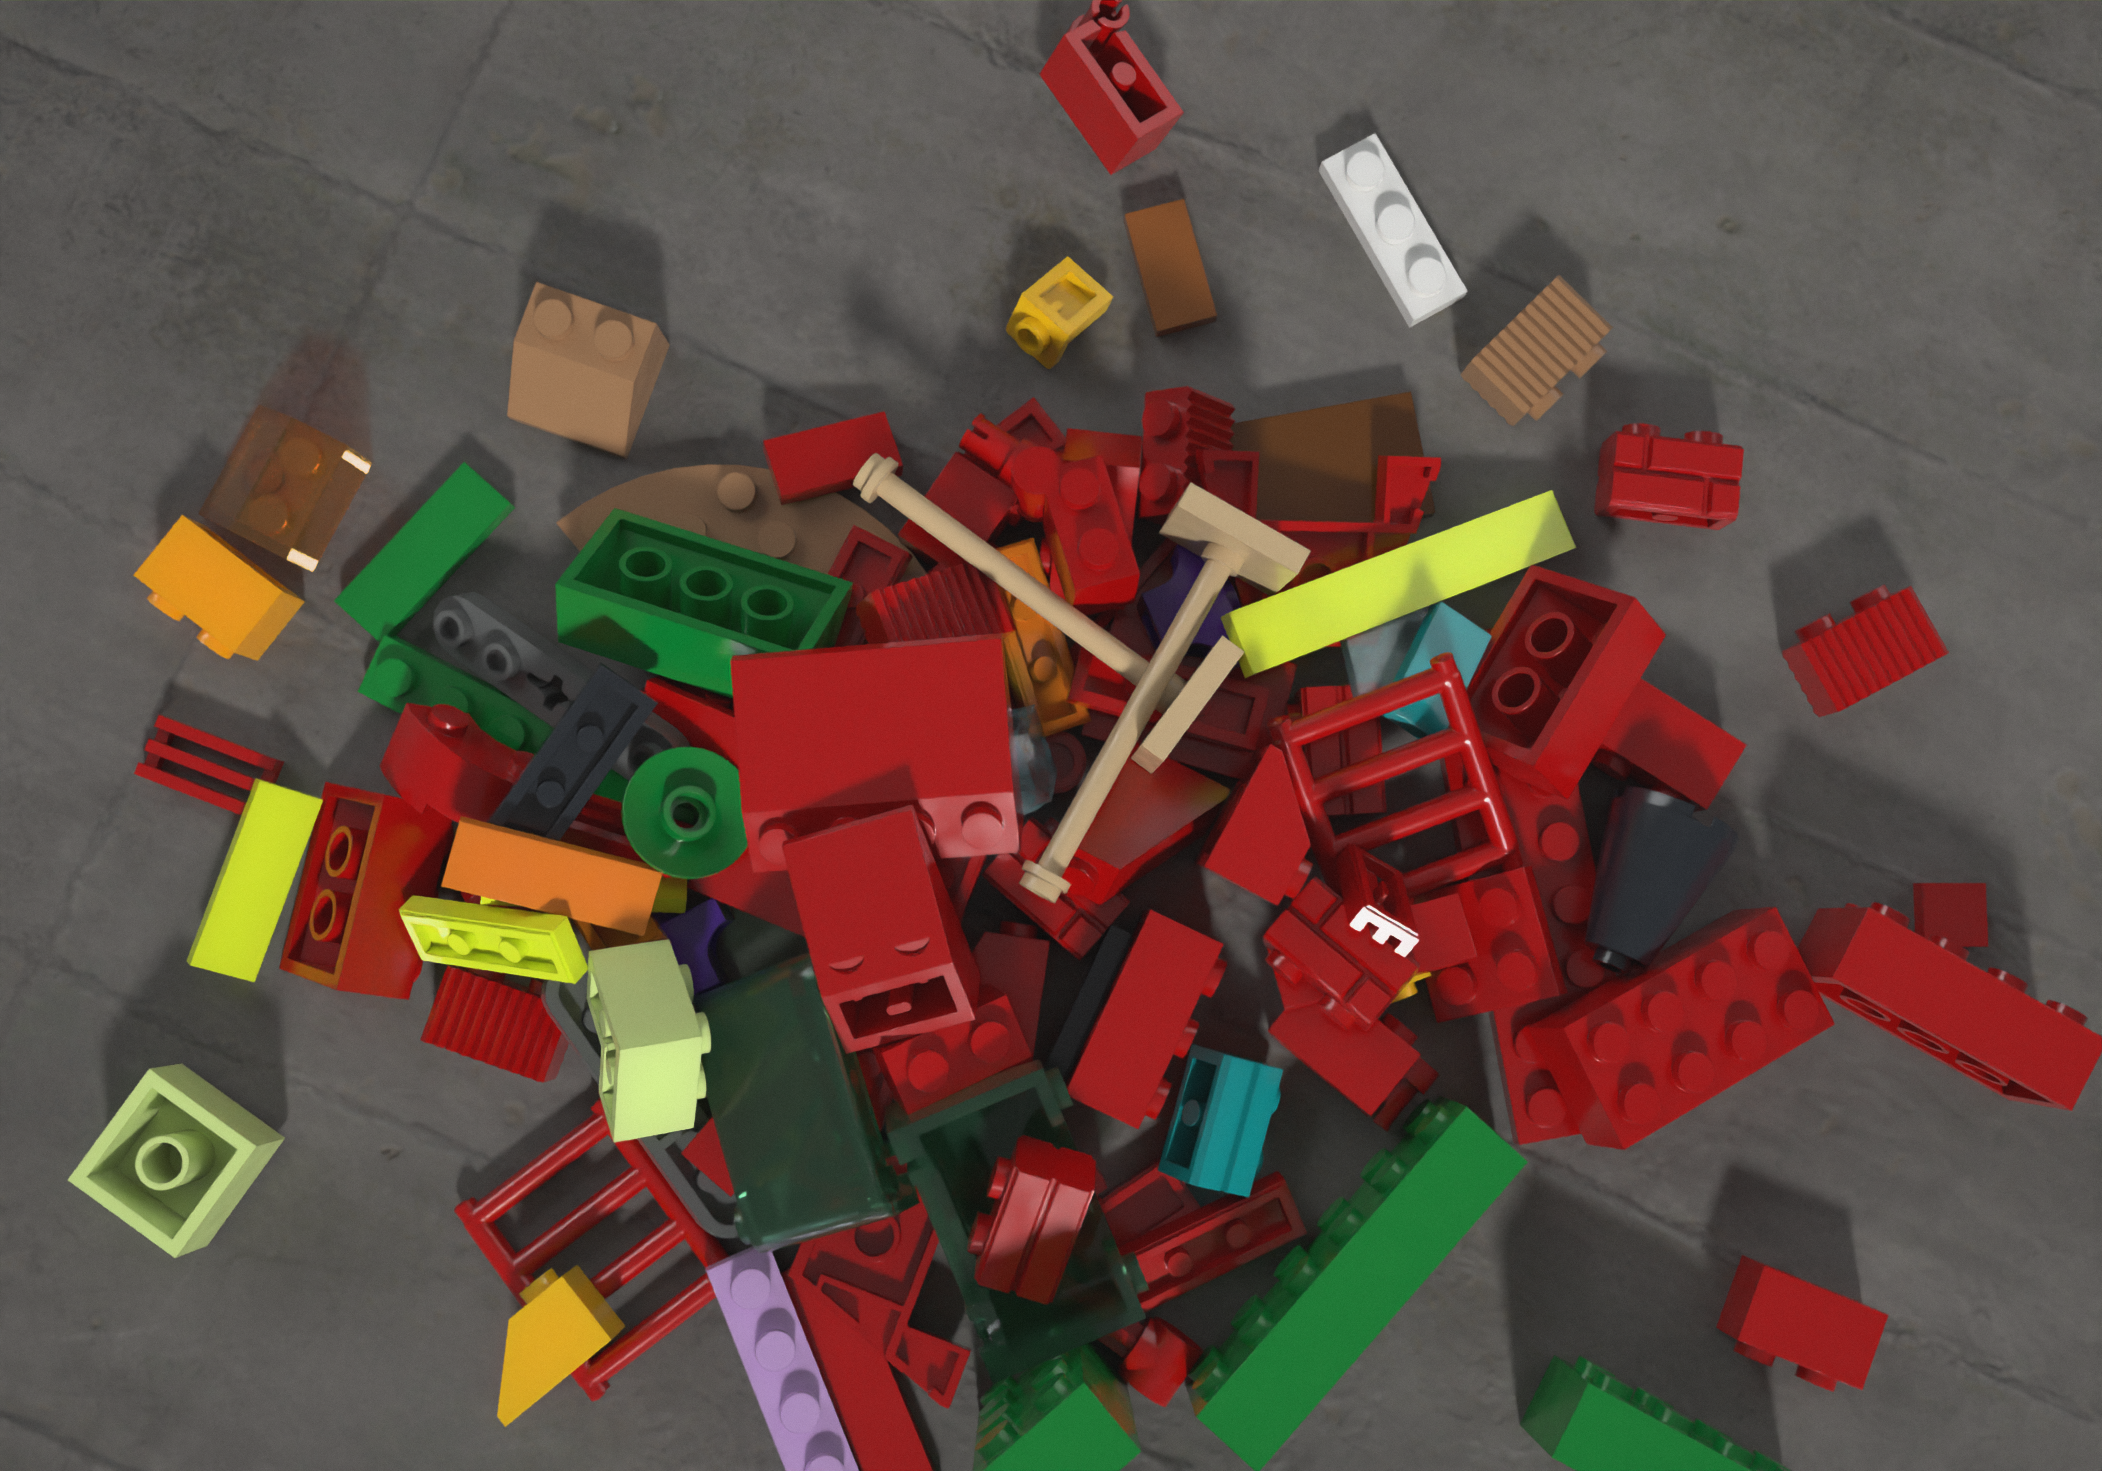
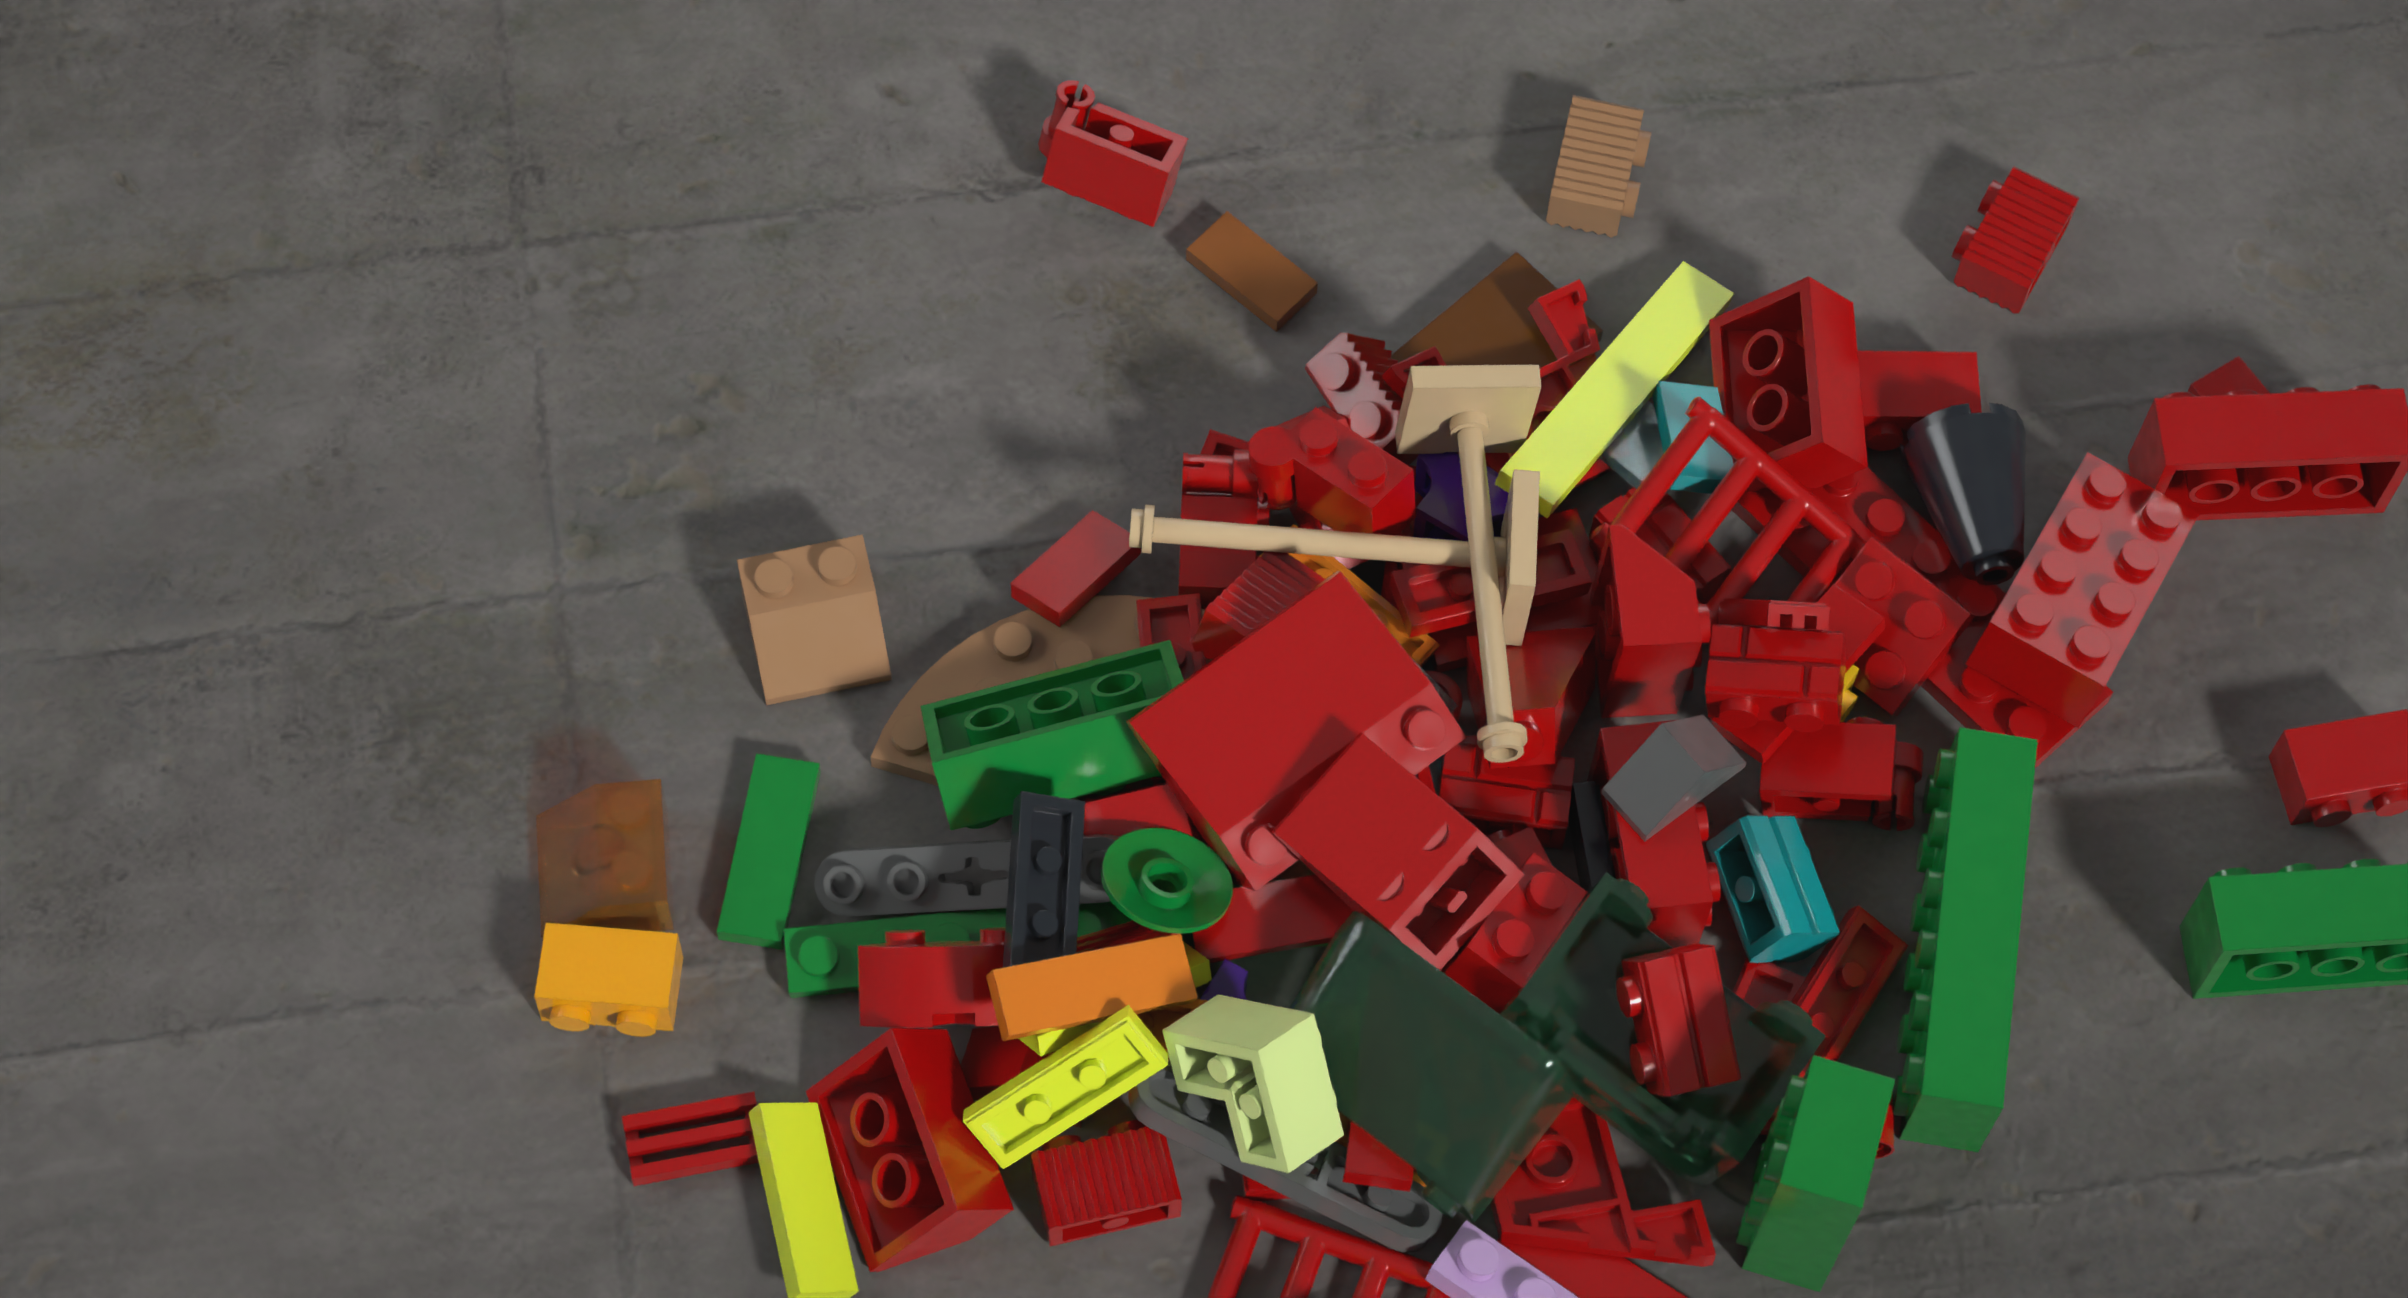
camera: 30 degrees left, 20 degrees down
yellow bracket [1006,256,1113,369] -> none
white plate [1318,133,1468,328] -> none
red brick [1594,423,1744,530] -> none
none -> dark grey slope [1602,715,1746,842]

